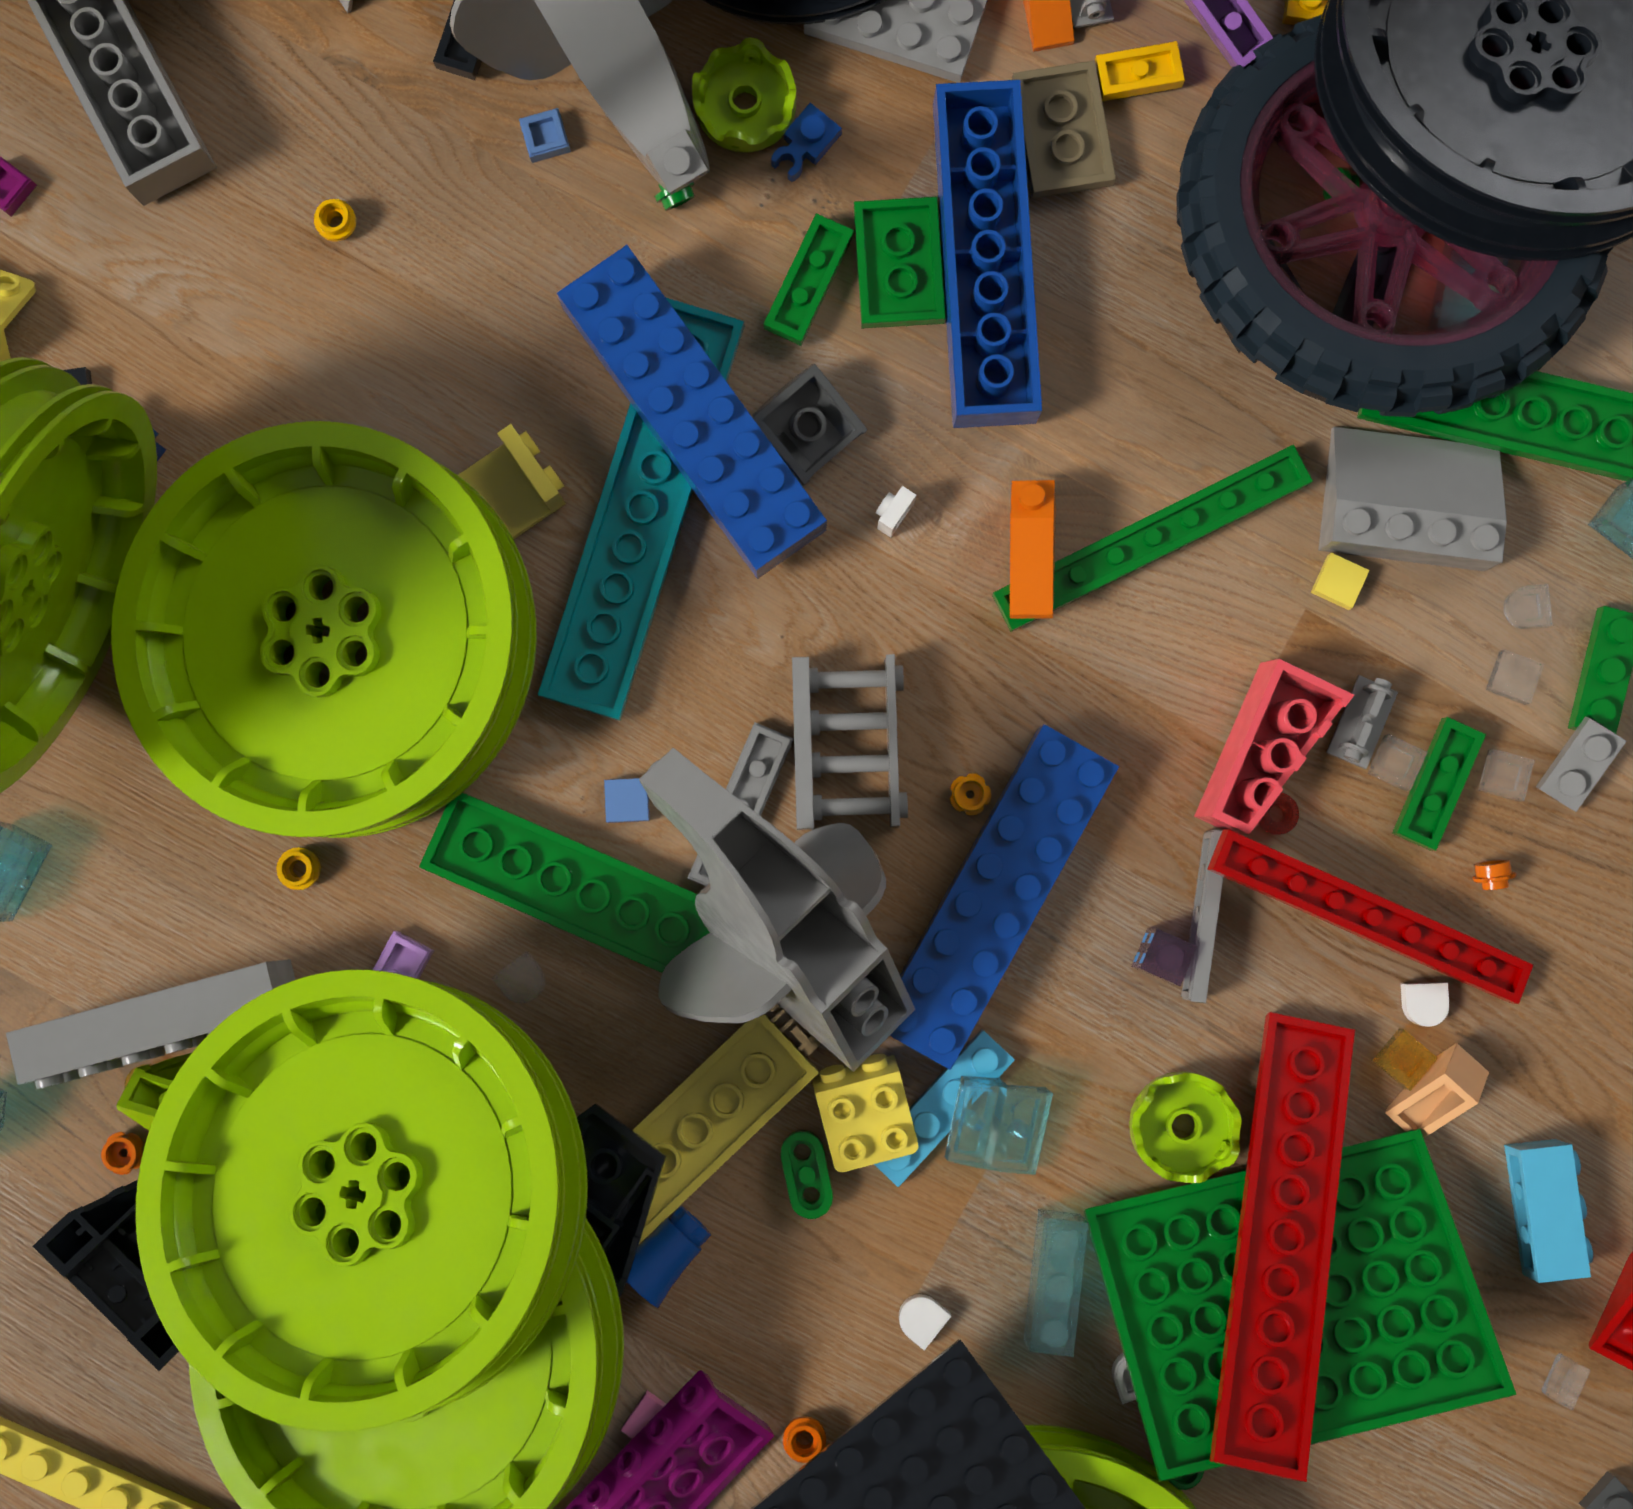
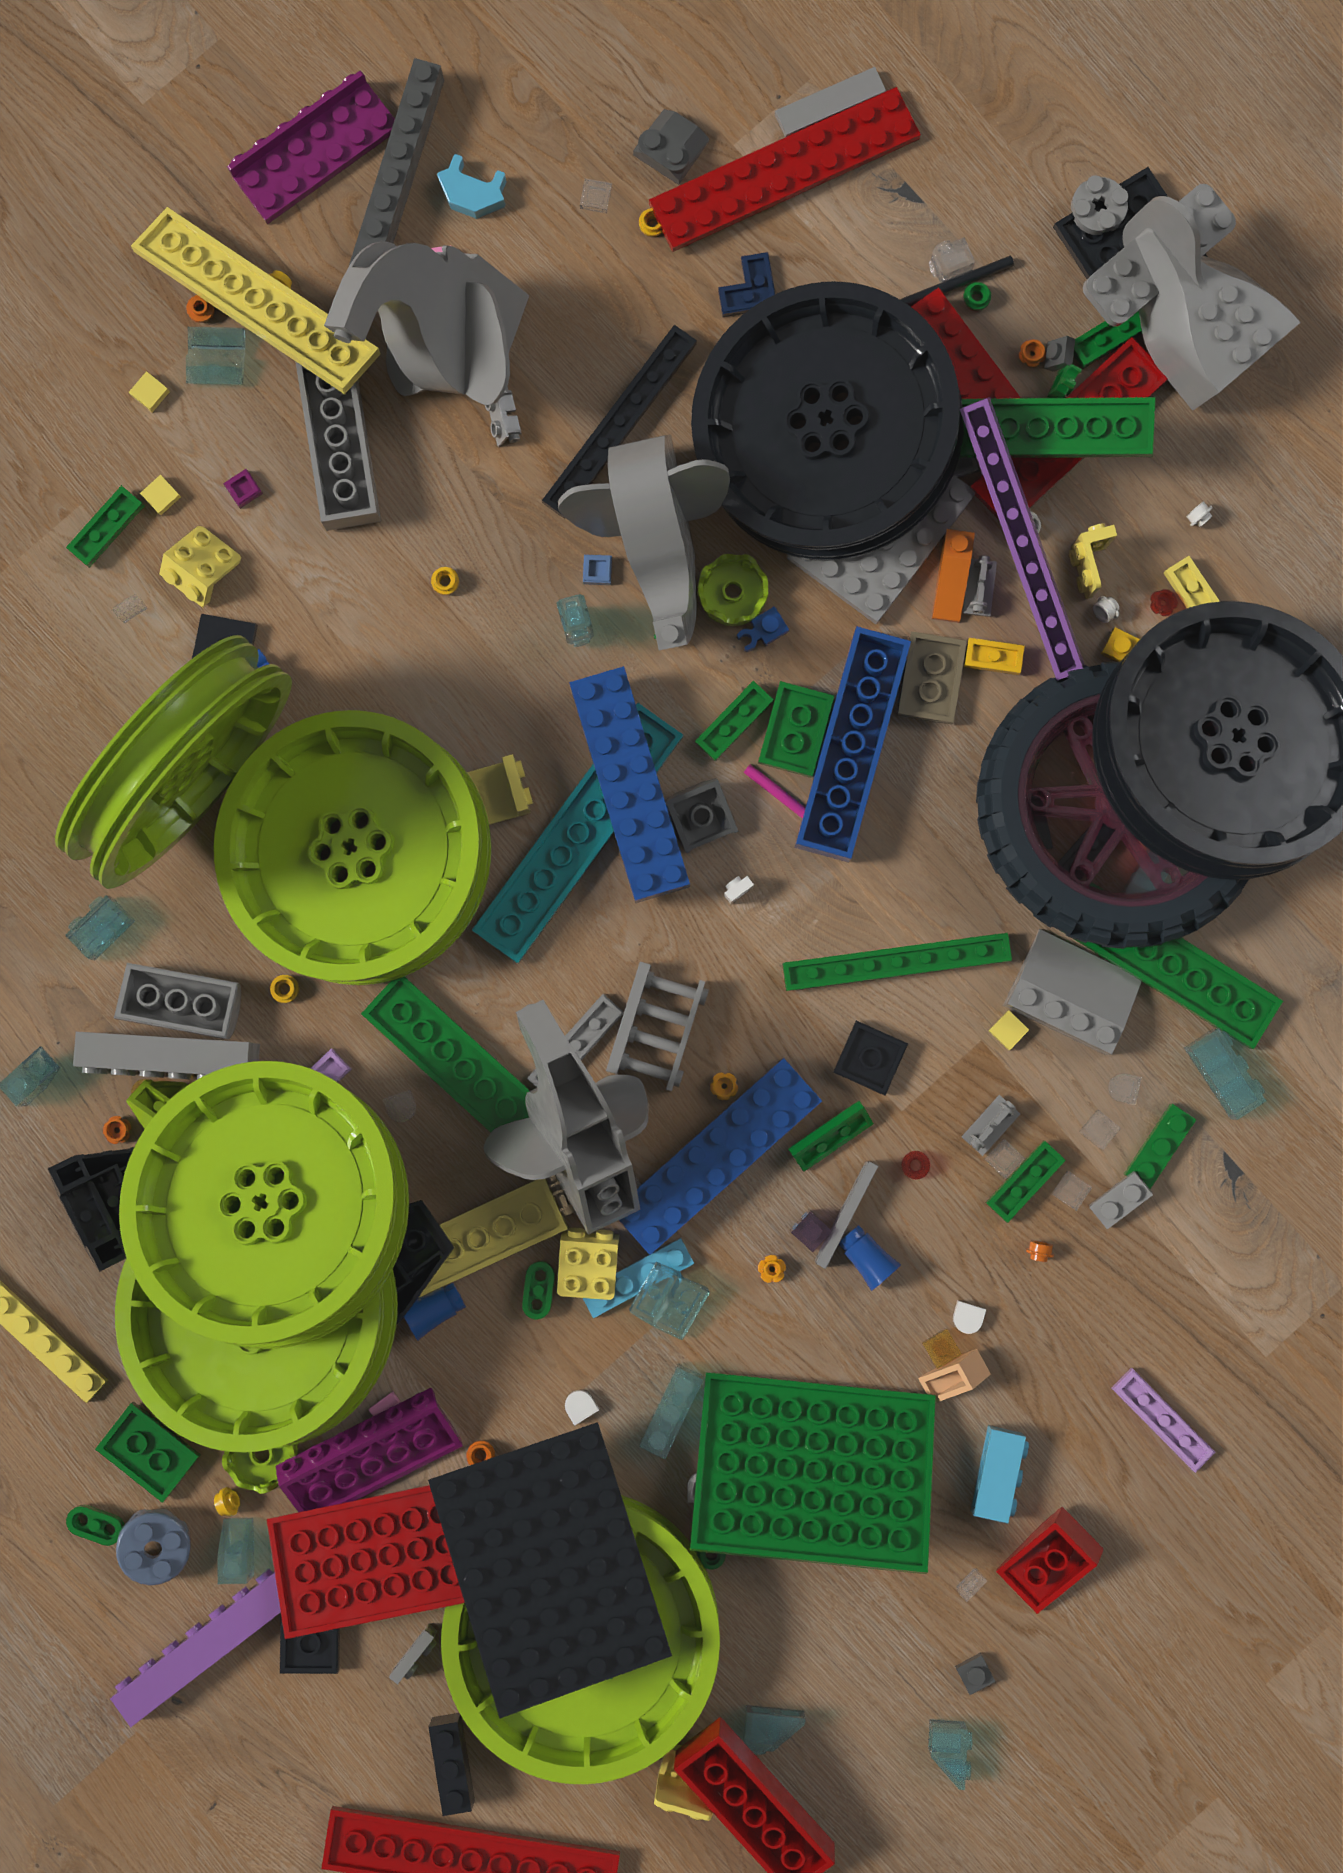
camera: 25 degrees right, 0 degrees up
medium blue tile [604,778,650,823] -> none
orange slope [1010,480,1056,619] -> none
lime plate [1129,1071,1242,1183] -> none
coral wedge [1194,659,1354,834] -> none
red plate [1207,829,1534,1004] -> none
red plate [1210,1012,1355,1482] -> none
none -> light grey brick [114,963,241,1039]
none -> clear light blue brick [556,594,594,647]
none -> dark pink bar [744,764,805,818]
none -> light orange plate [758,1255,786,1283]
none -> green plate [788,1101,874,1172]
none -> black plate [833,1020,908,1096]
none -> blue plant [839,1225,901,1291]

